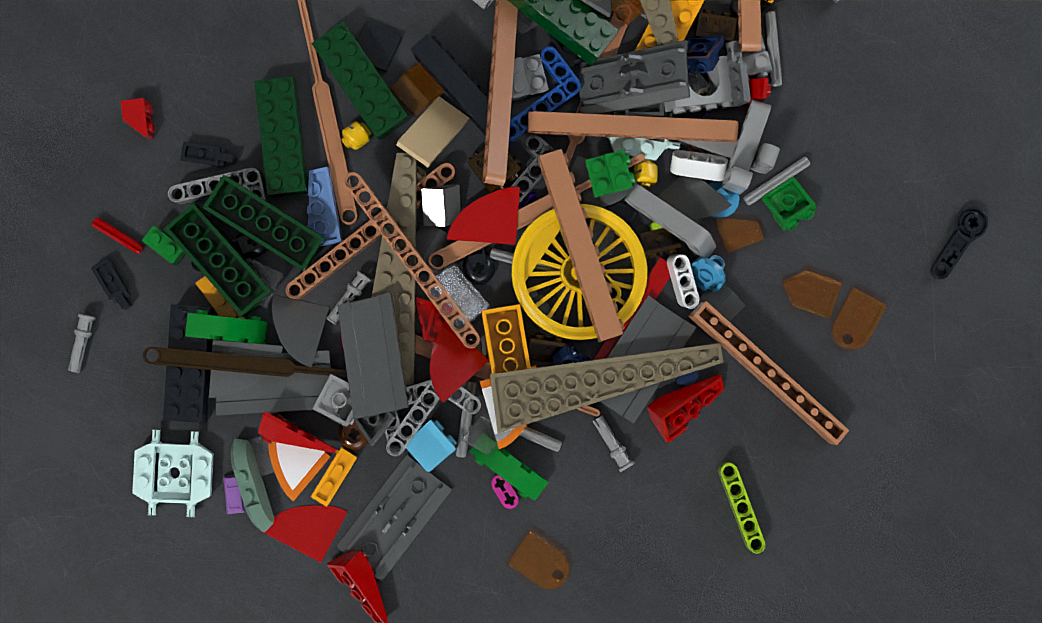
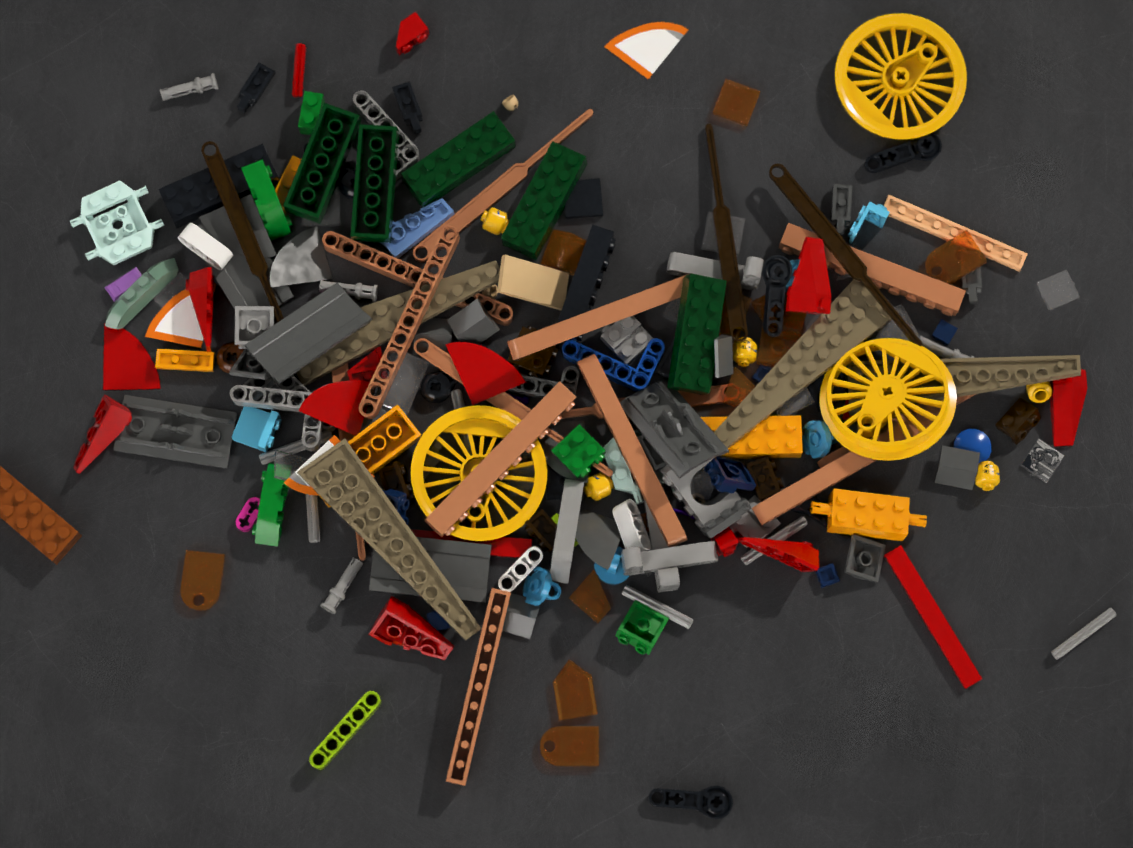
camera: 60 degrees right, 10 degrees down
none -> white beam [178,223,234,270]
none -> tan hinge [502,95,518,111]
none -> red wedge [737,537,819,572]
none -> dark blue tile [815,563,840,588]

